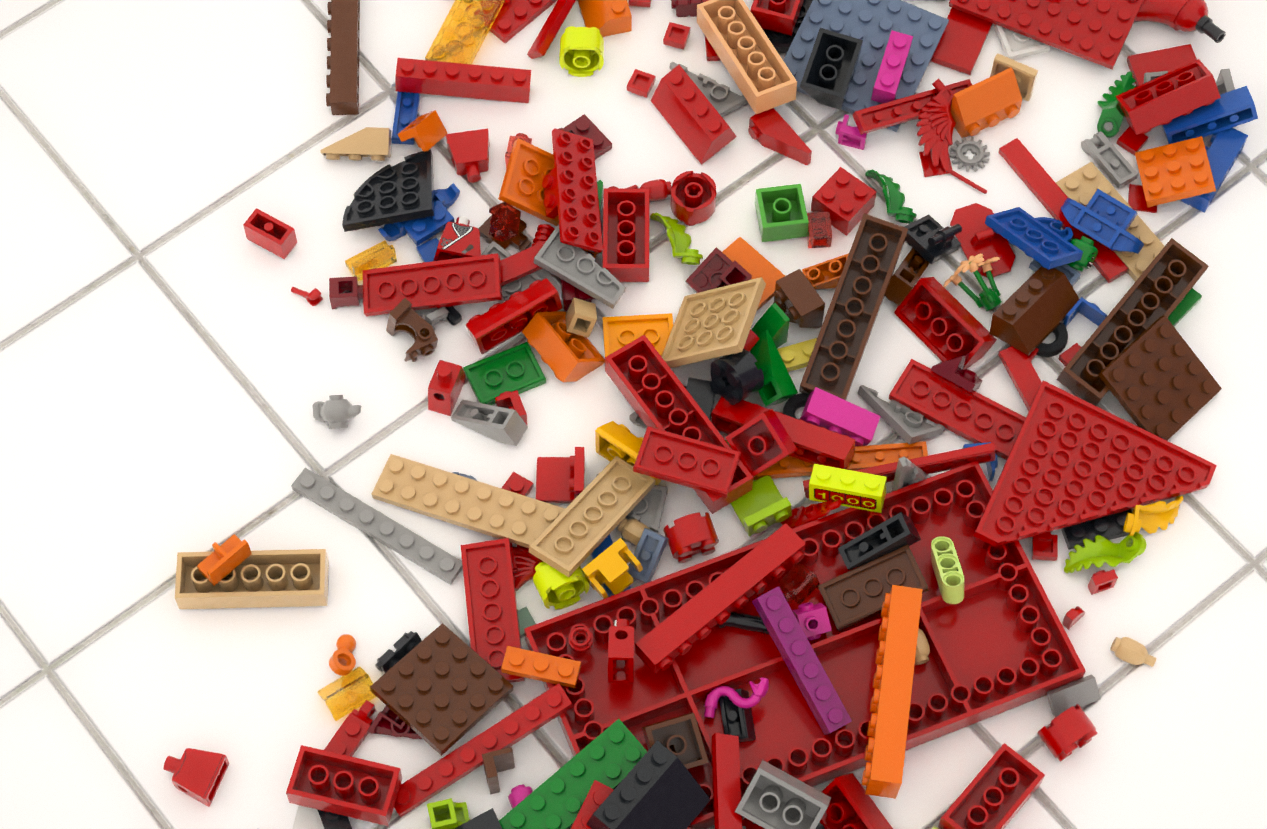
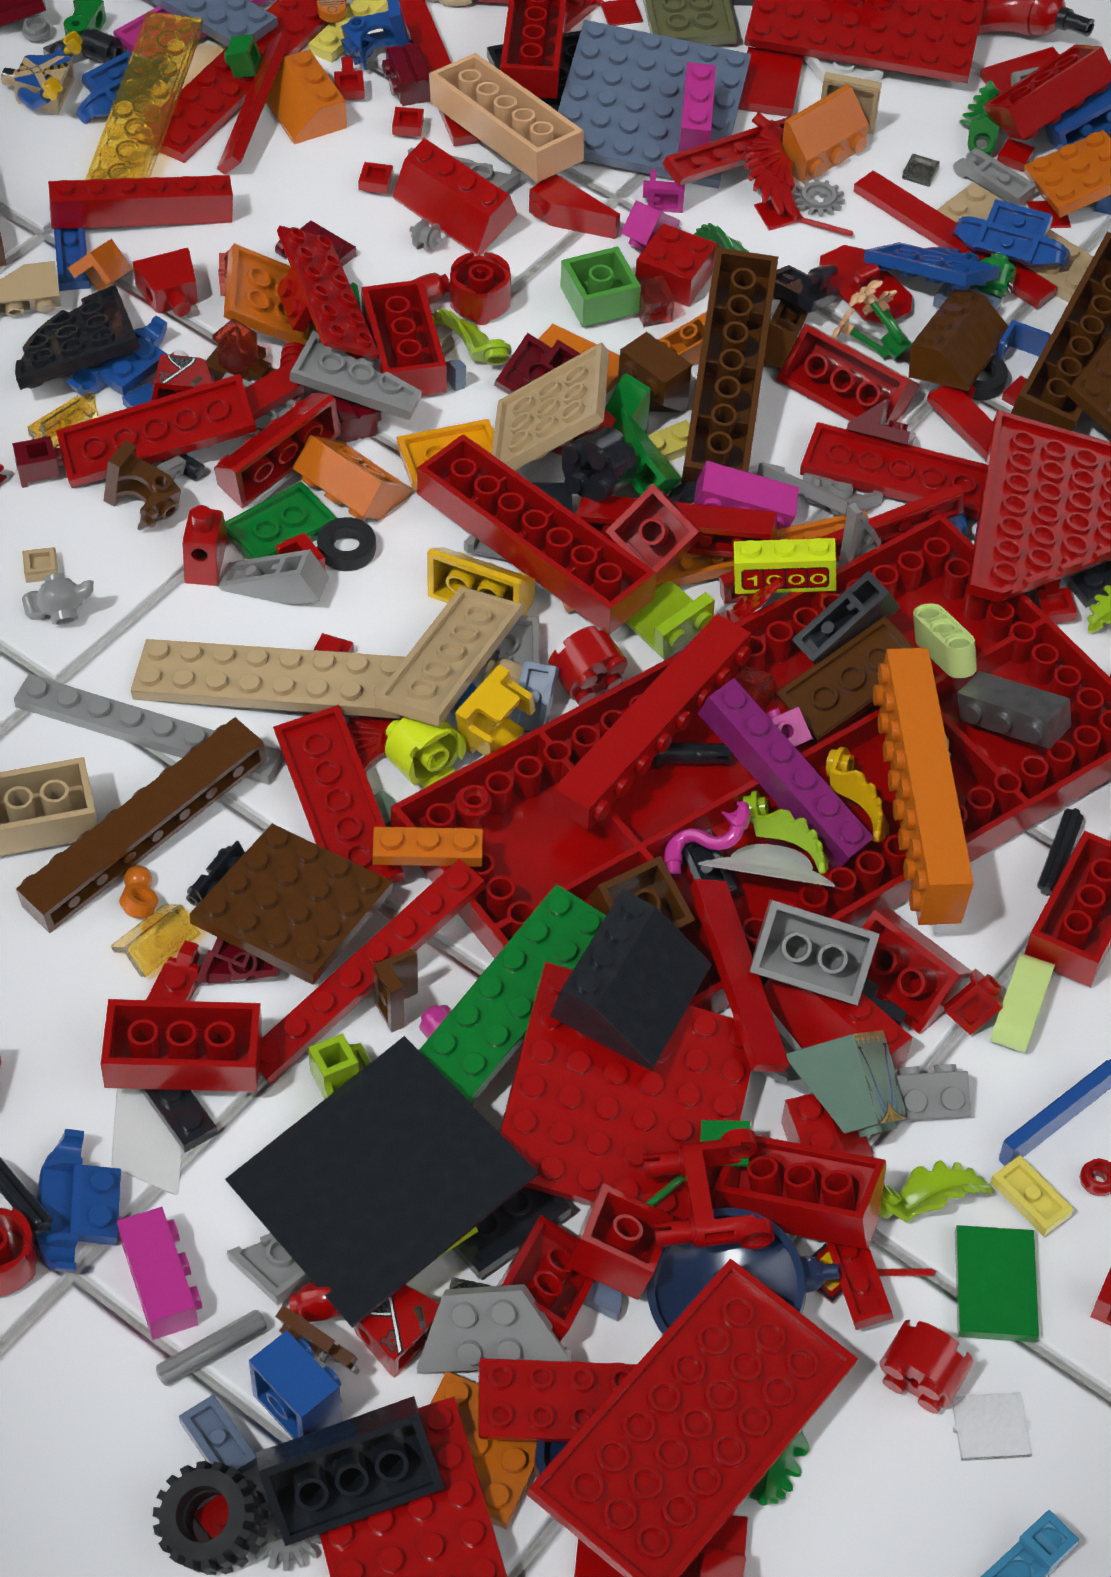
camera: 15 degrees left, 10 degrees down
red bracket [536,447,585,503] -> none
neon yellow brick [559,26,604,77] -> none
tan brick [565,298,597,338] -> none
red torso [608,619,634,683] -> none
red tile [633,426,741,498] -> none
black slope [800,28,863,110] -> none
none -> reddish brown brick [16,717,267,933]
none -> tan tile [22,547,59,583]
none -> black tyre [317,517,377,571]
none -> light grey wheel [409,218,443,252]
none -> sand blue tile [446,359,466,391]
none -> dark pink slope [621,200,681,250]
none -> white sticker [698,844,835,887]
none -> lime plant [743,791,829,874]
none -> yellow plant [826,747,890,843]
none -> clear smoke tile [902,154,940,187]
none -> flat silver brick [958,671,1071,749]
none -> black axle [1037,808,1084,895]

